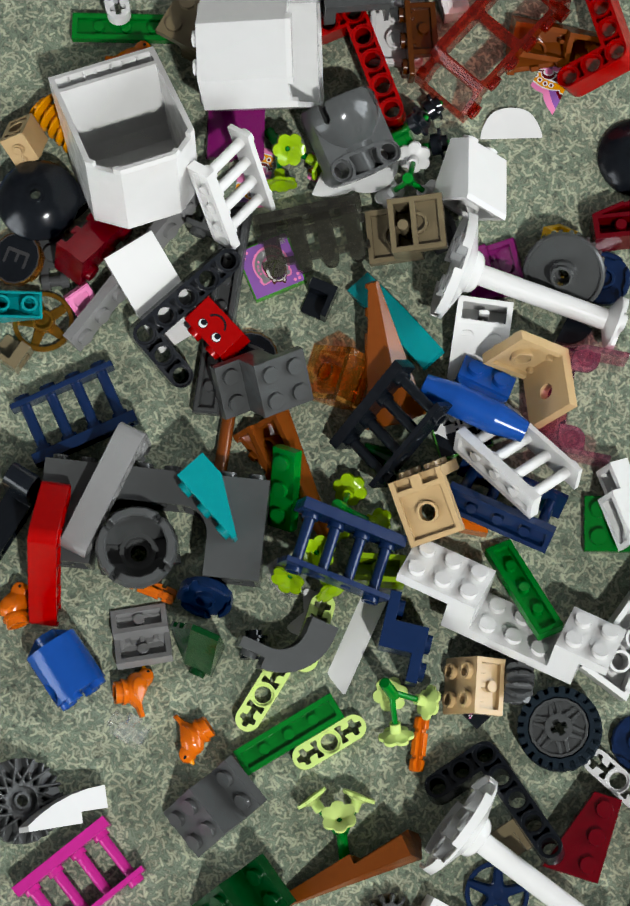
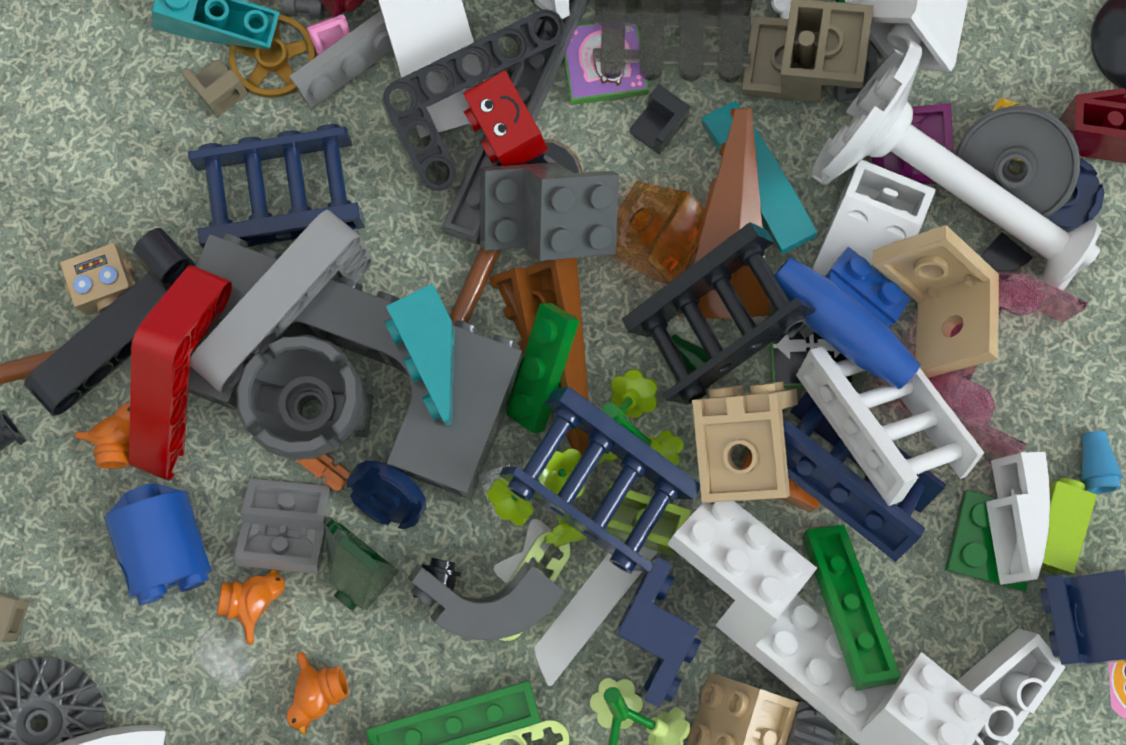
camera: 10 degrees right, 0 degrees up
yellowish green beam [235,671,291,732] -> none

